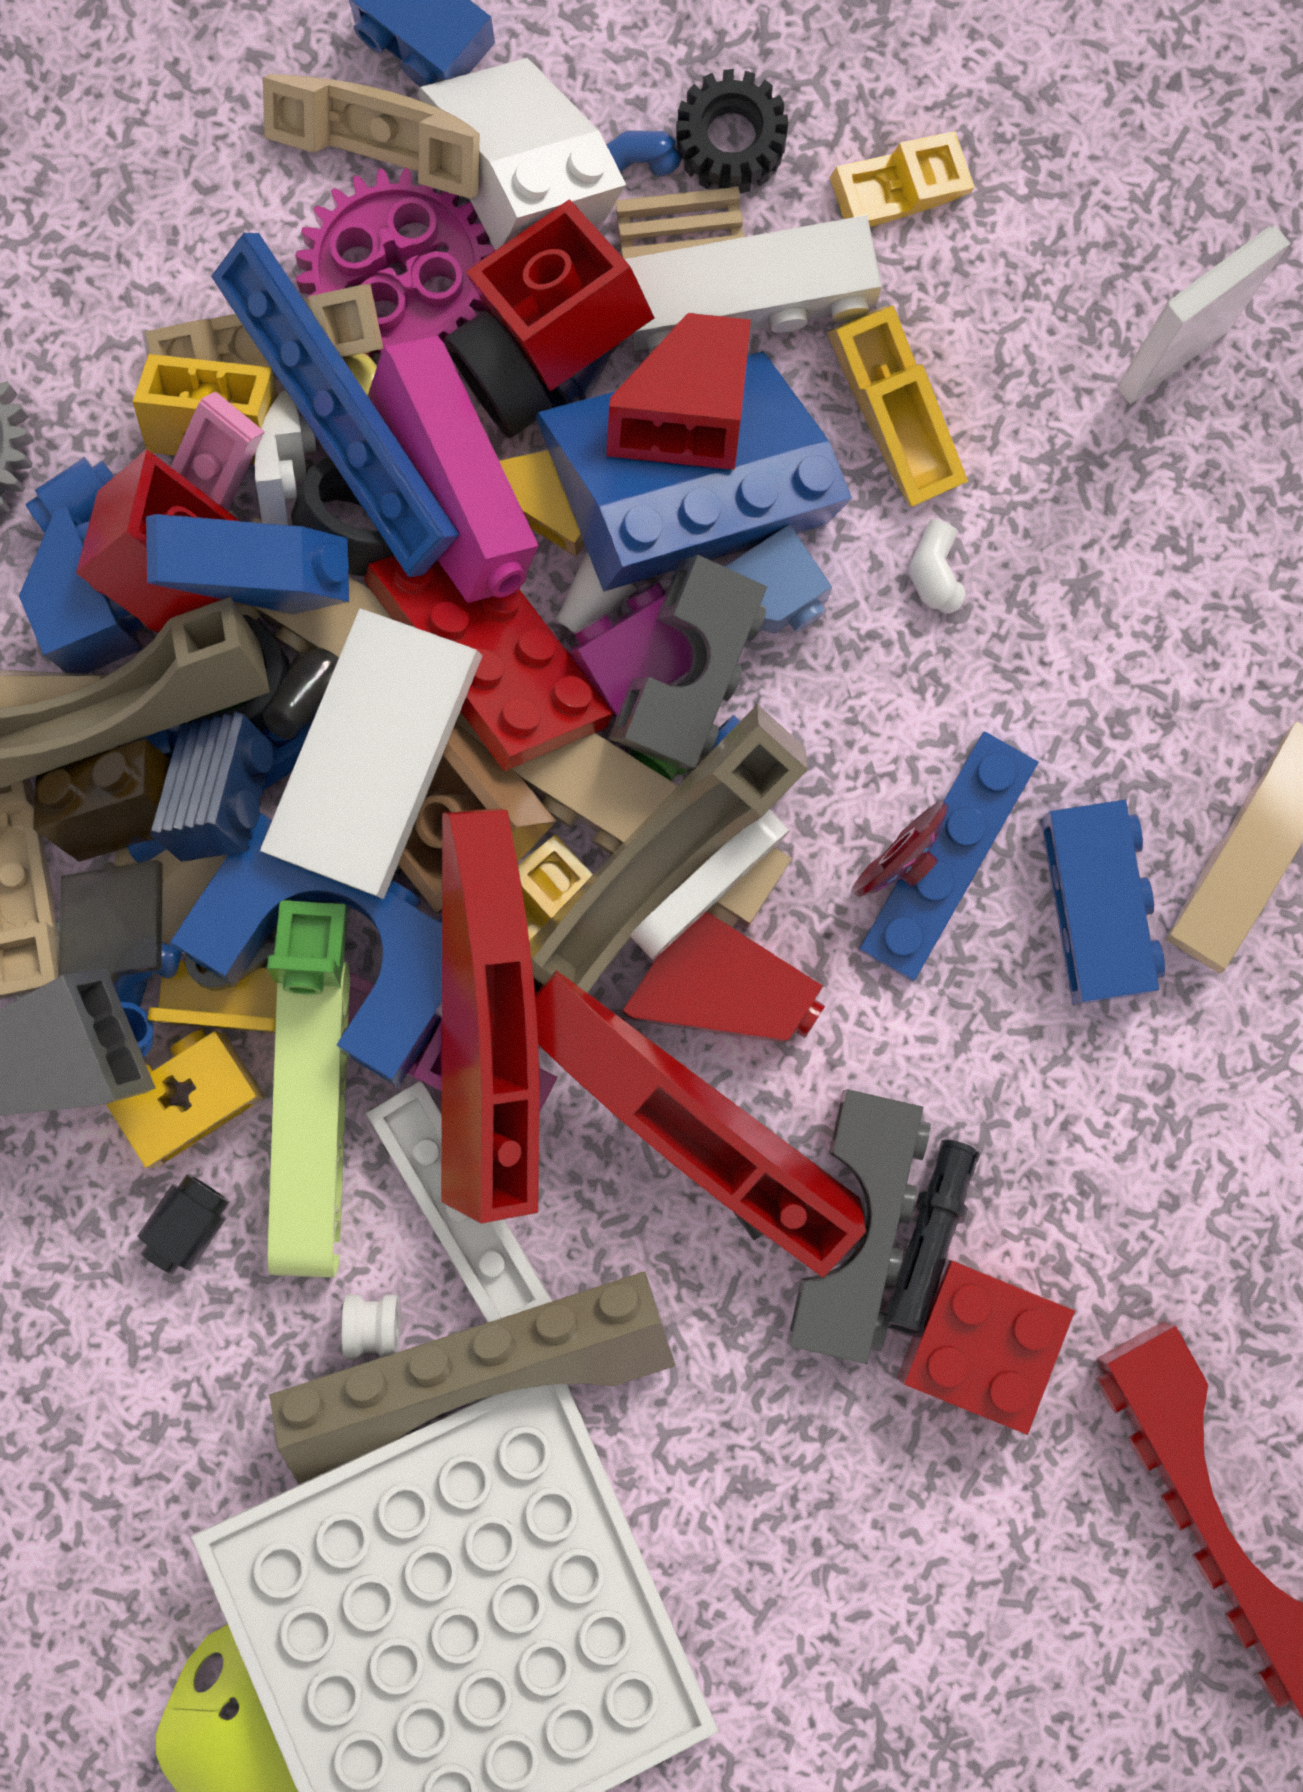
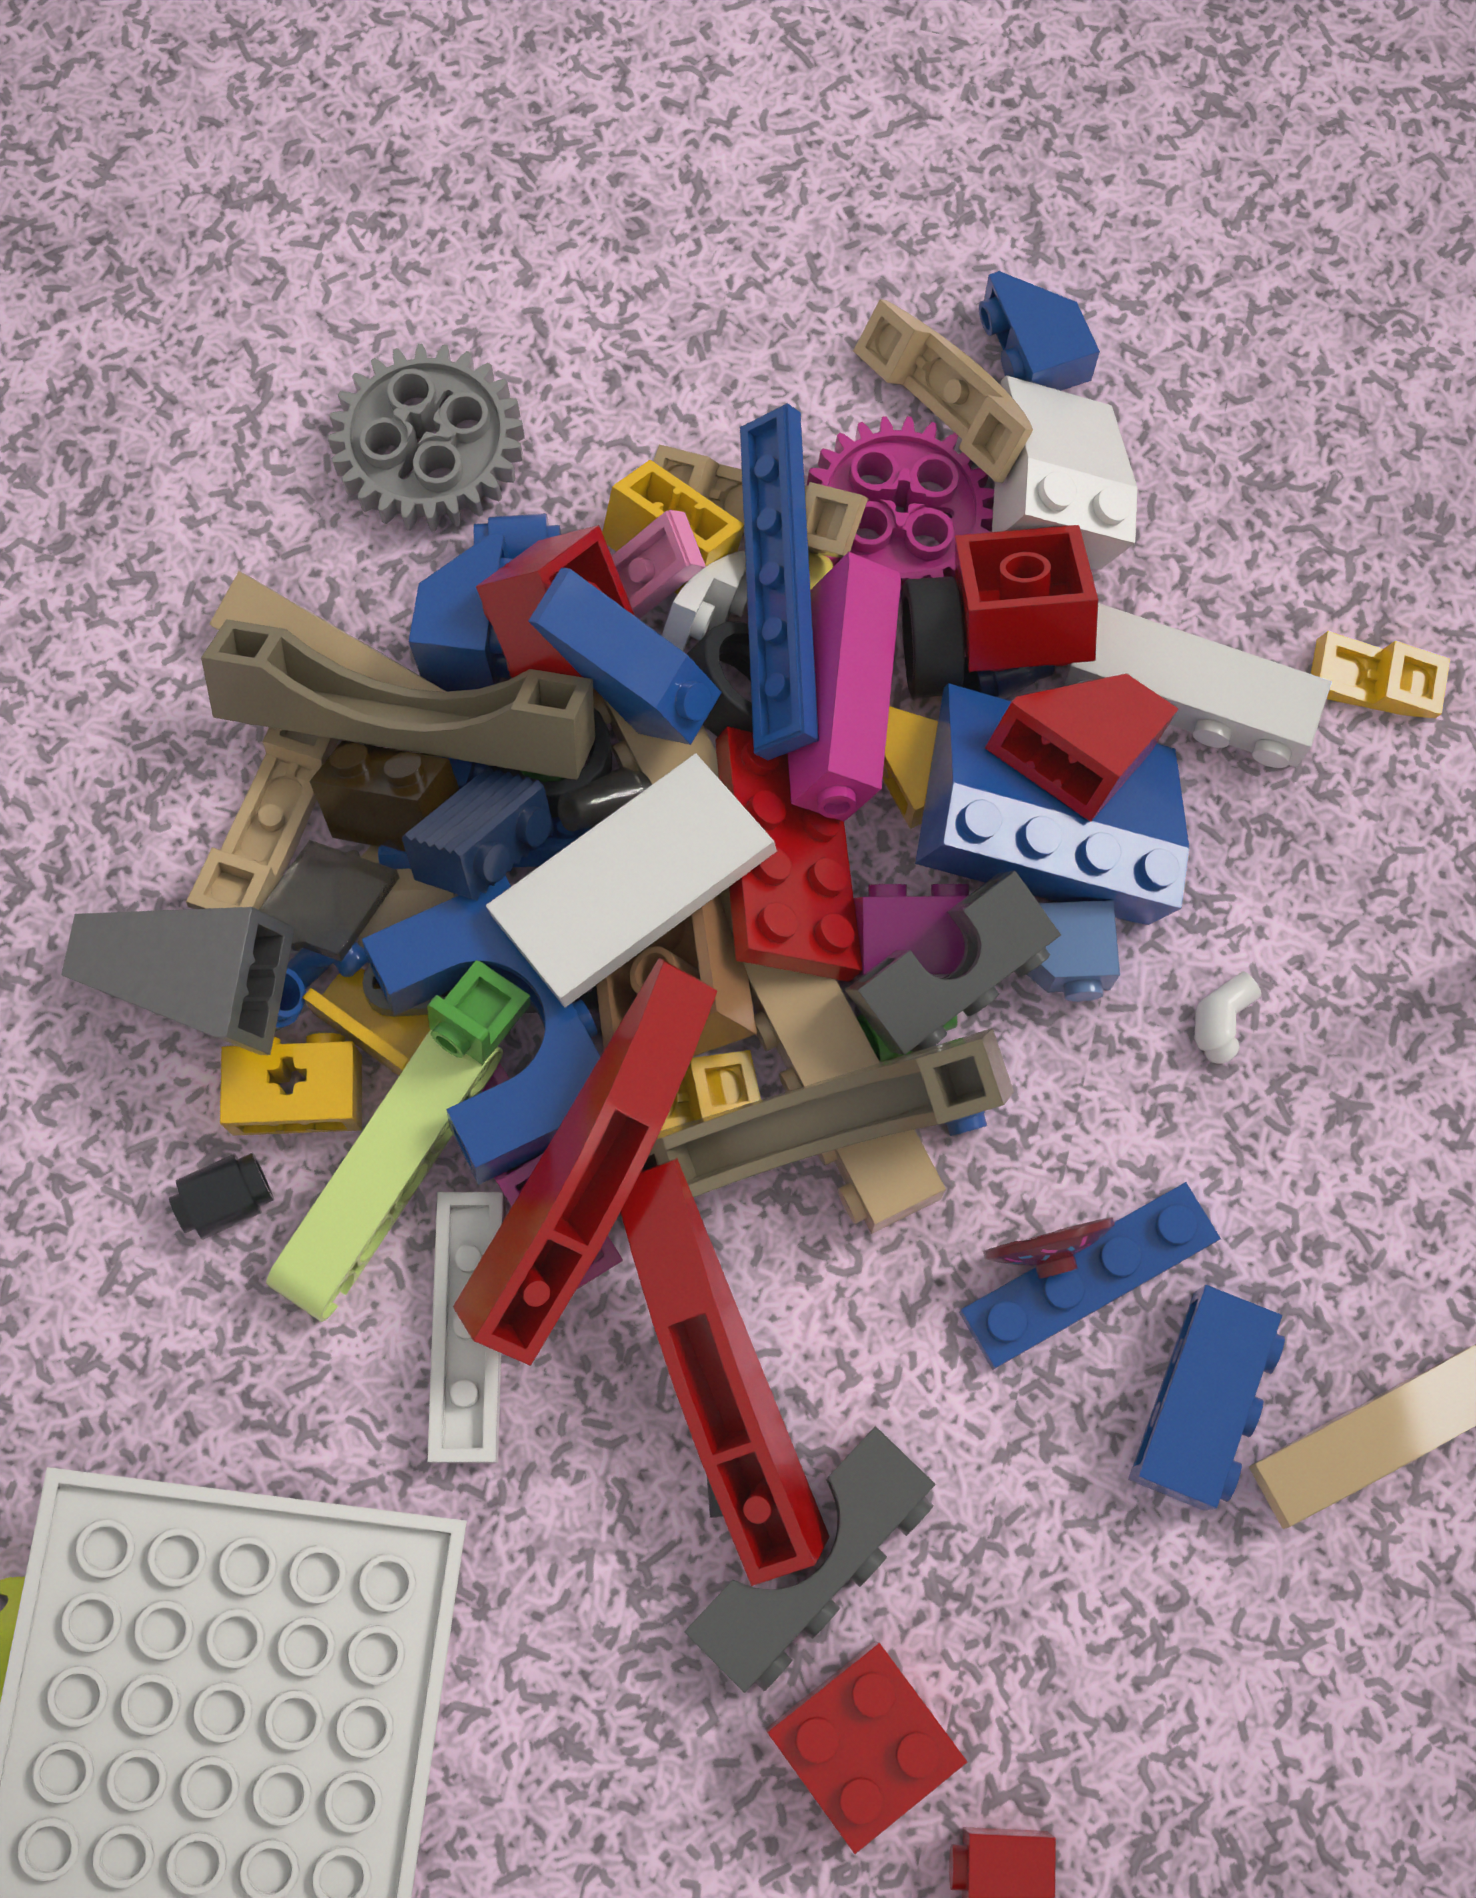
camera: 30 degrees right, 10 degrees down
dark tan arch [269,1271,676,1484] -> none
white wheel [342,1294,401,1360] -> none
white cone [555,552,637,633] -> none
blue arm [606,130,681,177] -> none
tan tile [616,187,745,259] -> none
red slope [622,911,825,1043] -> none
white beam [630,809,790,960] -> none
black tyre [676,69,788,194] -> none
yellow slope [827,305,969,507] -> none
black pin [883,1140,981,1337] -> none

